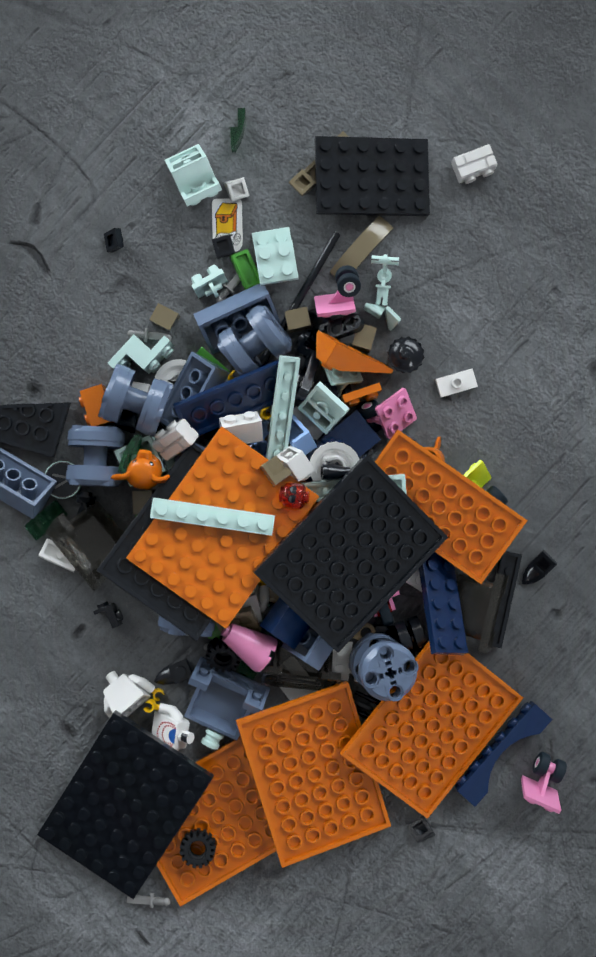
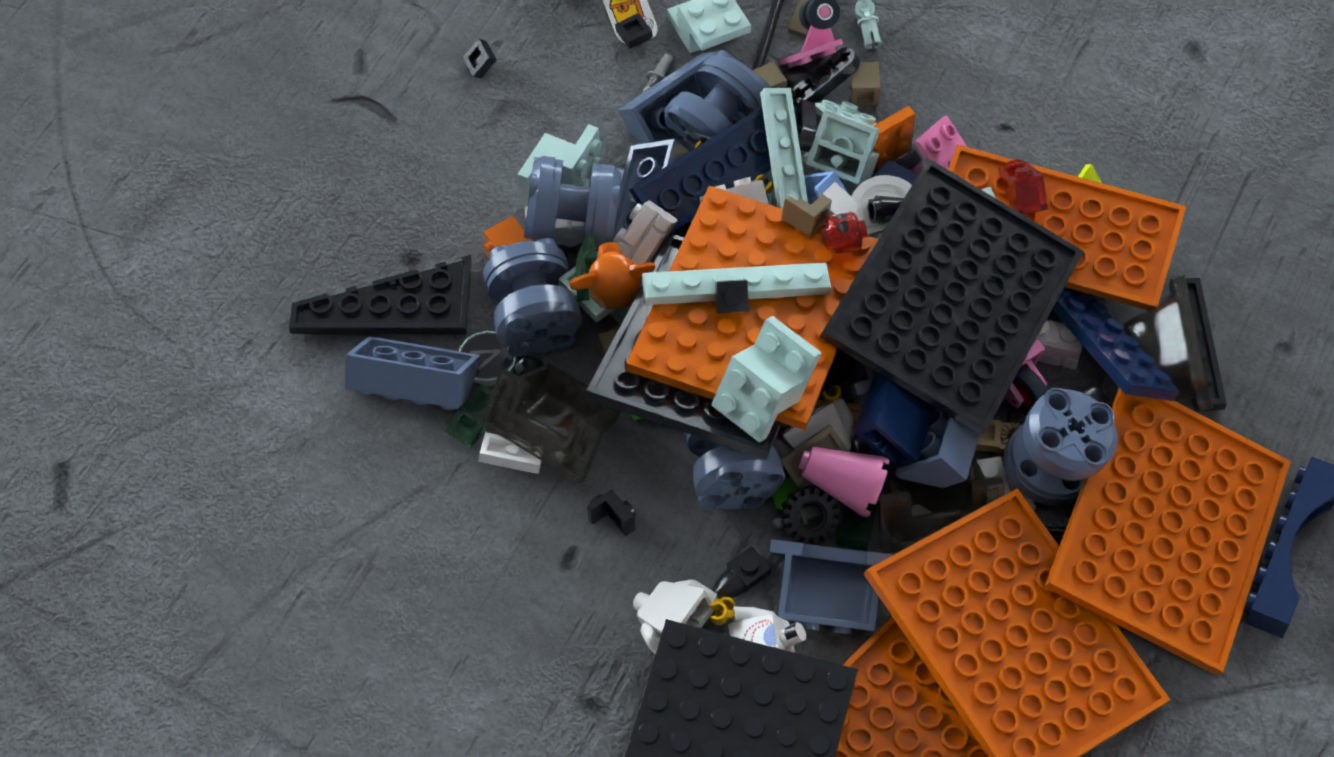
camera: 15 degrees left, 30 degrees down
dark tan panel [149,303,180,330] -> none
light aqua hips [191,265,228,299] -> none
light aqua wheel [201,727,224,750] -> none
bright green tile [230,249,260,290] -> none
orange wedge [316,330,393,373] -> none
light aqua slope [363,303,386,319] -> none
light aqua slope [384,306,401,331] -> none
black piece [387,336,425,373] -> none
black slope [408,816,436,843] -> none
white plate [435,369,478,398] -> none
black plate [522,550,557,584] -> none
none -> light aqua bracket [711,316,822,443]
none -> black plate [715,279,749,313]
none -> clear red slope [998,160,1048,215]

